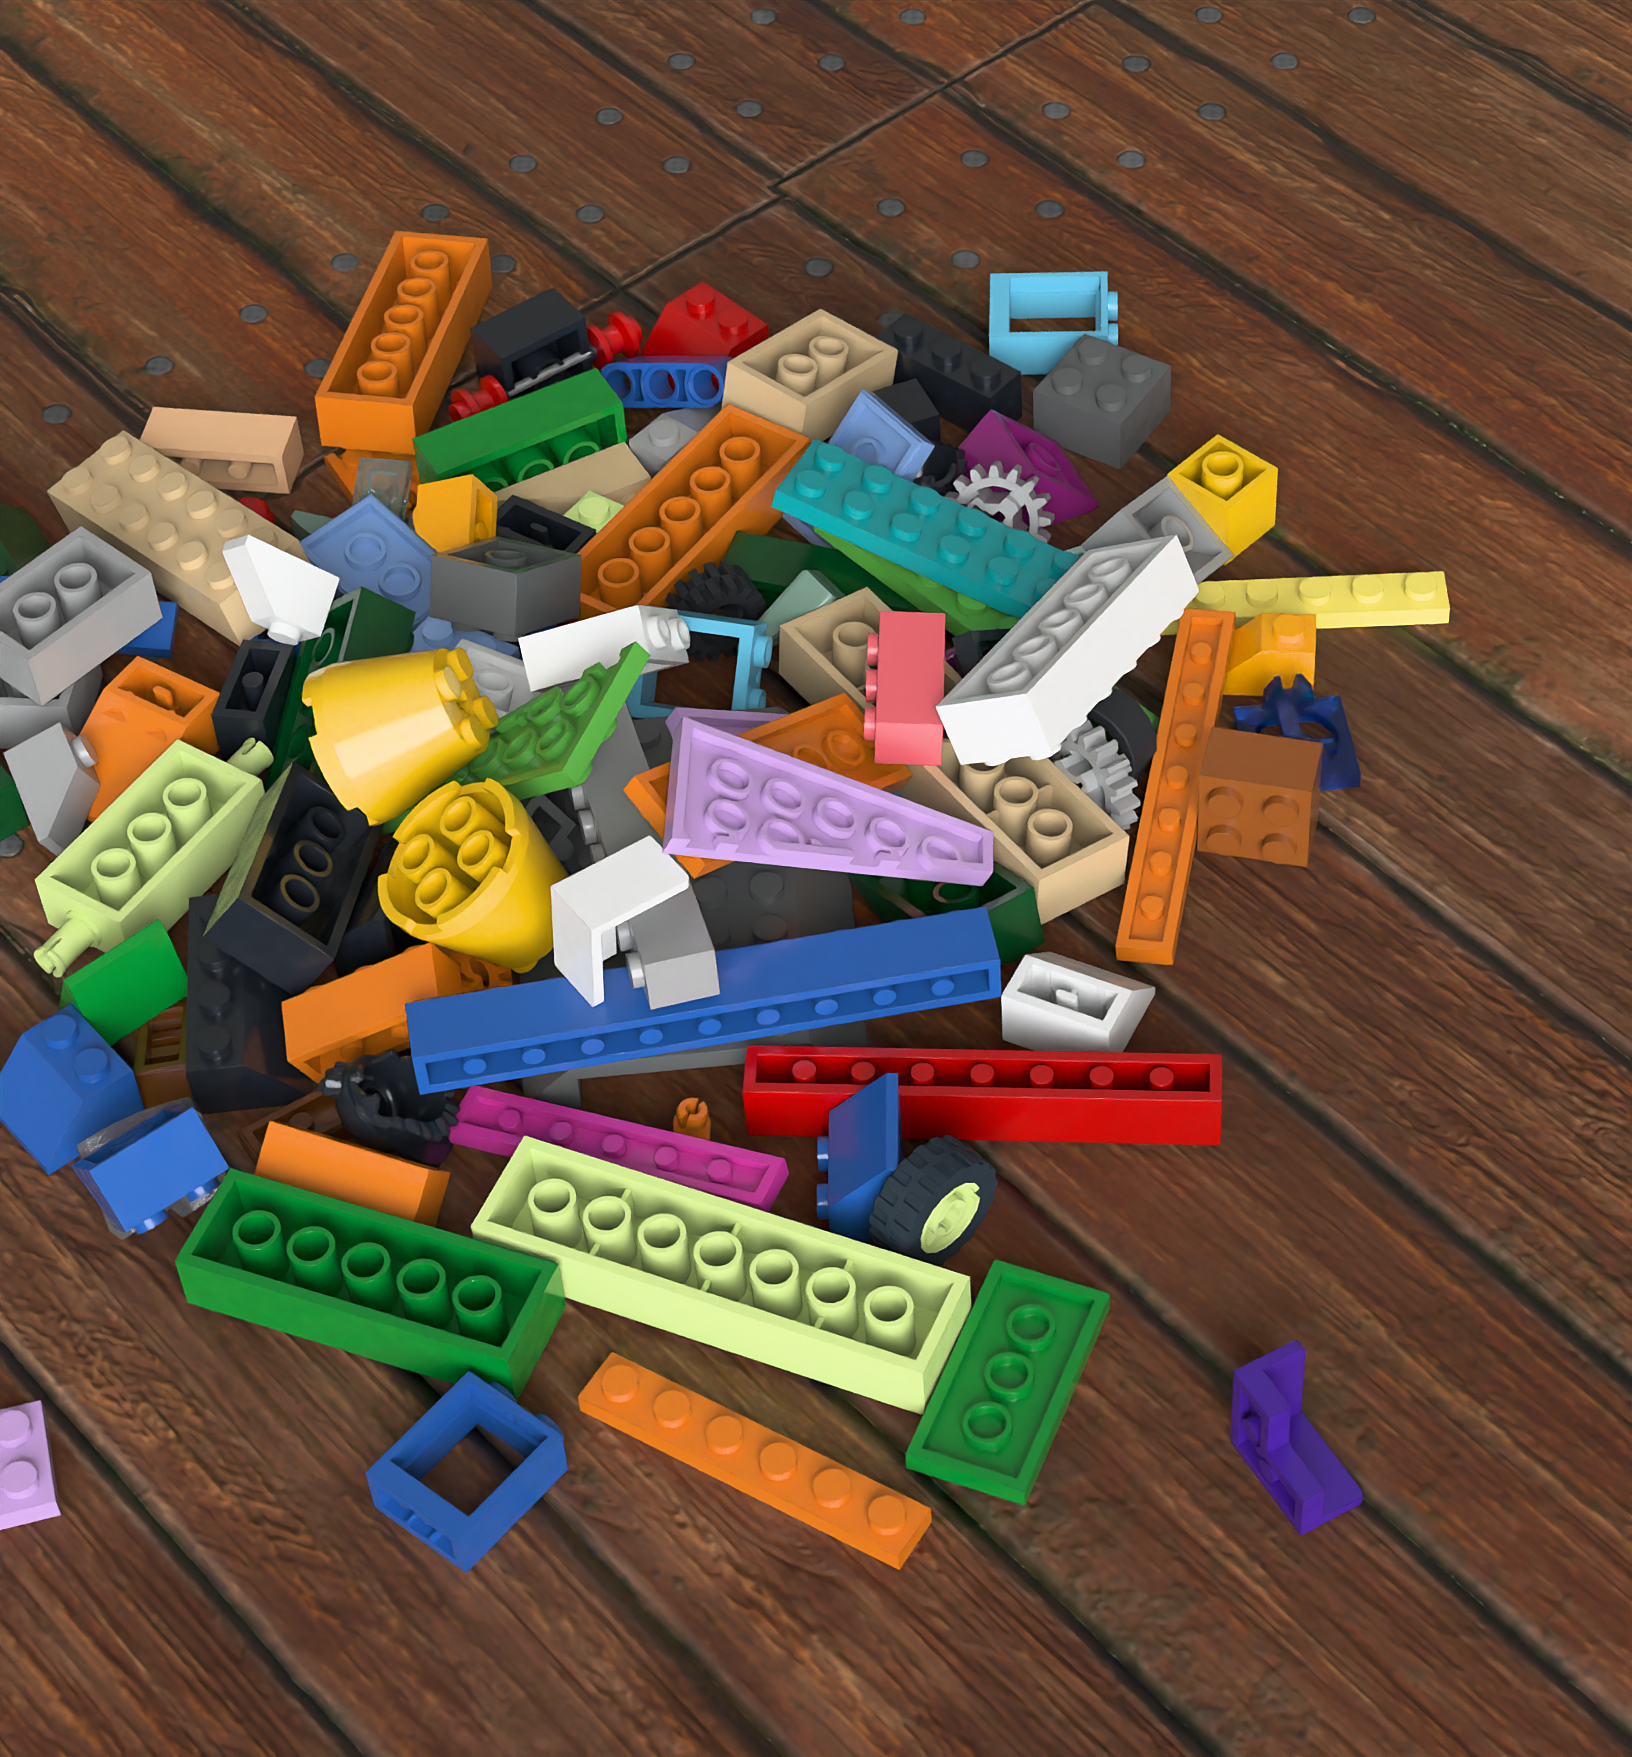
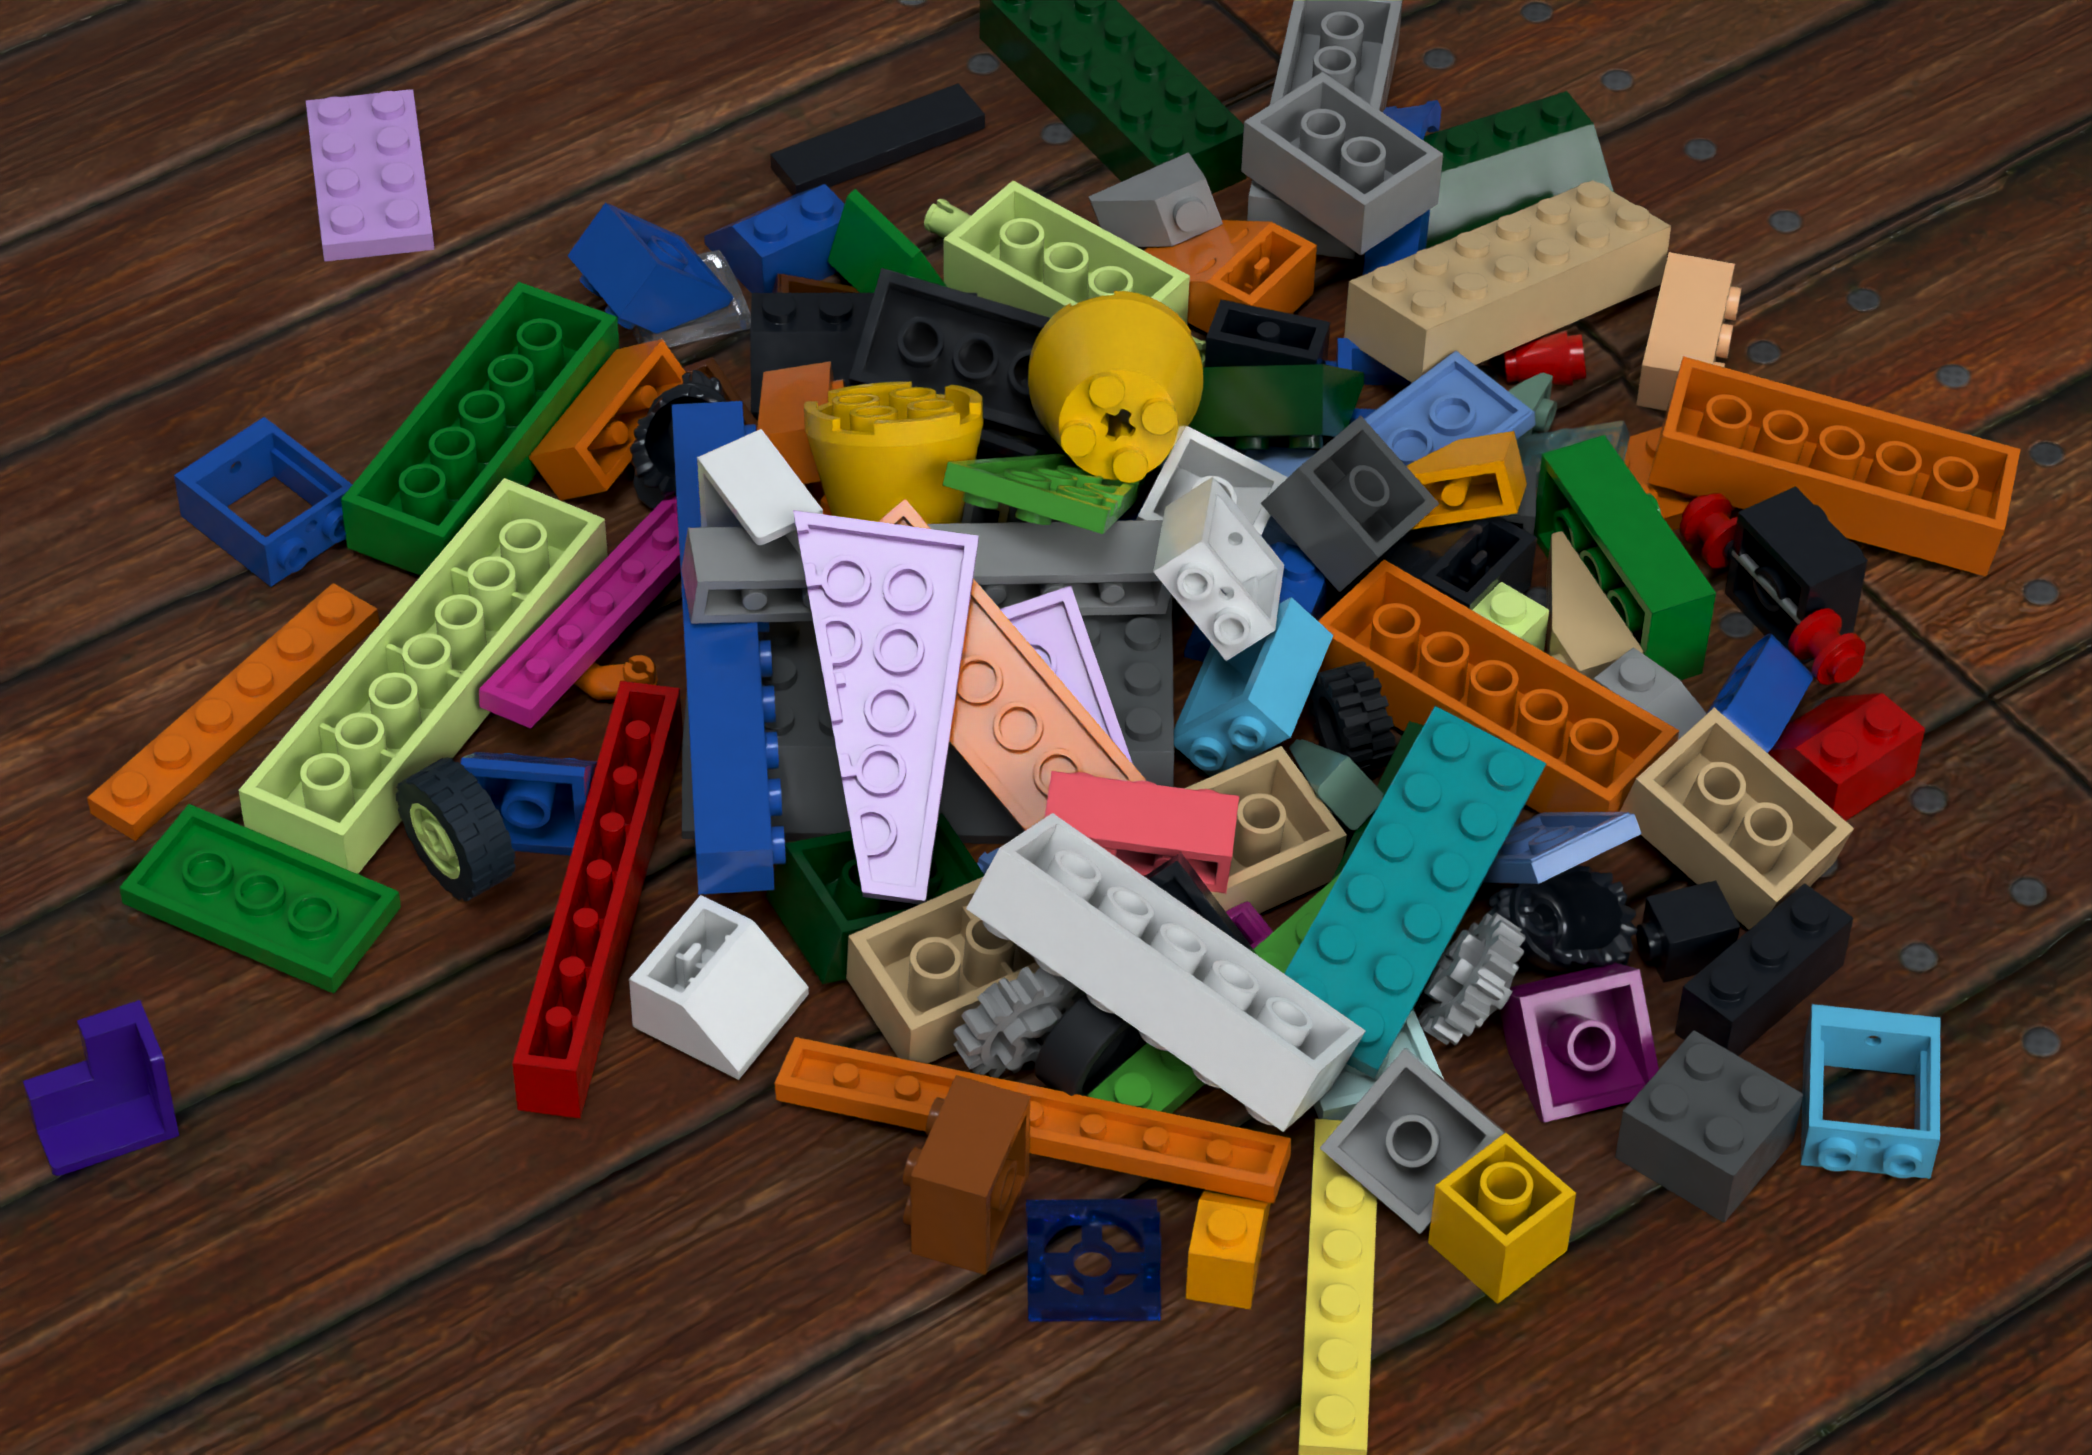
camera: 90 degrees right, 0 degrees up
white slope [222,535,340,645] -> none

